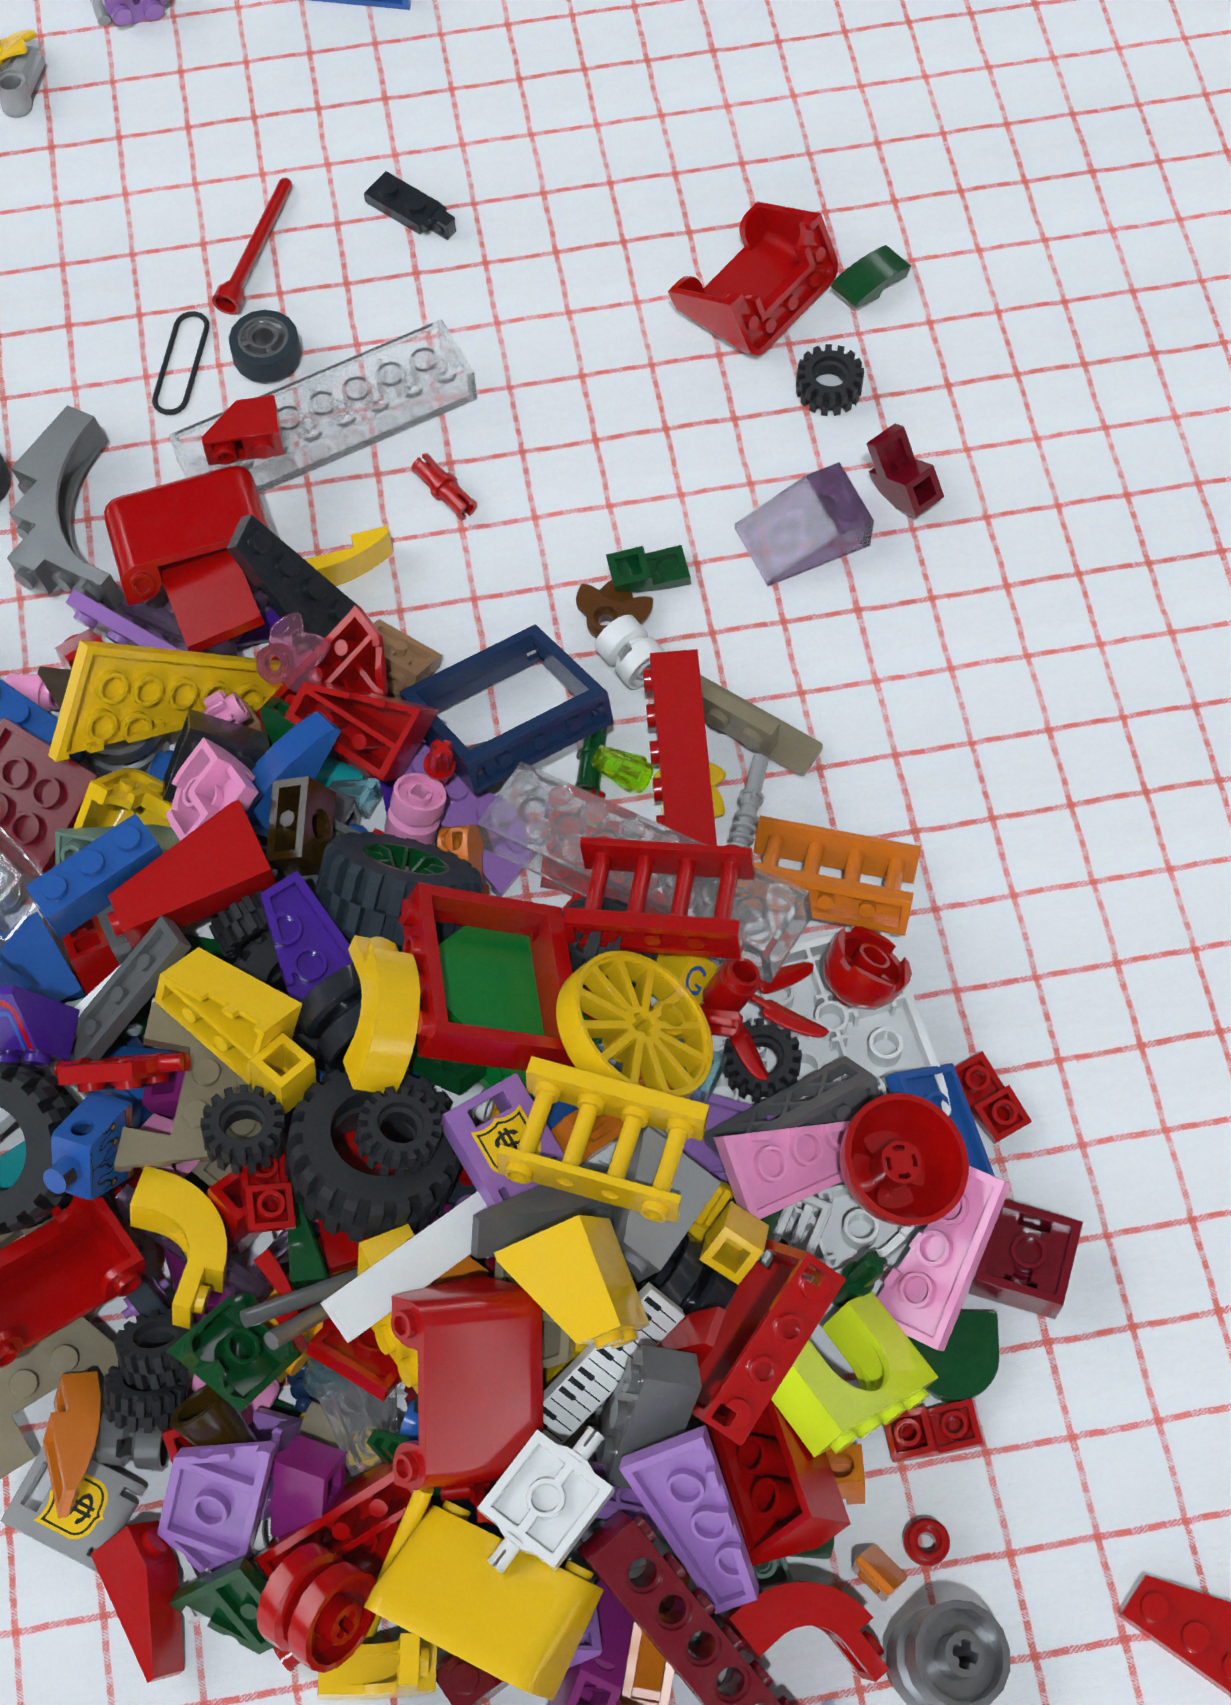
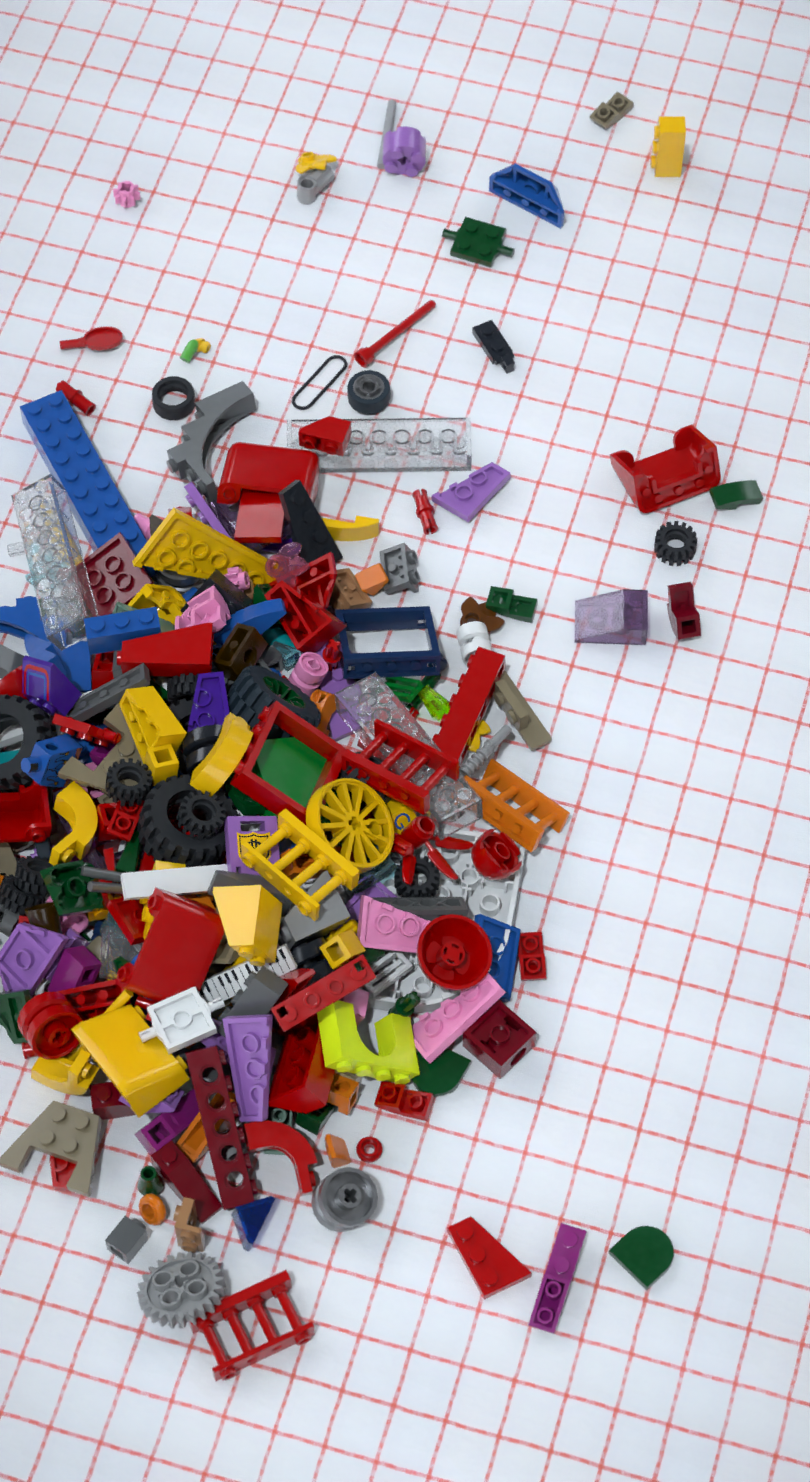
camera: 25 degrees right, 5 degrees down
none -> orange slope [355,563,389,596]
none -> green tile [374,677,424,703]
none -> dark grey bracket [379,543,420,595]
none -> medium lavender wing [431,462,511,522]
none -> dark green plate [442,217,515,268]

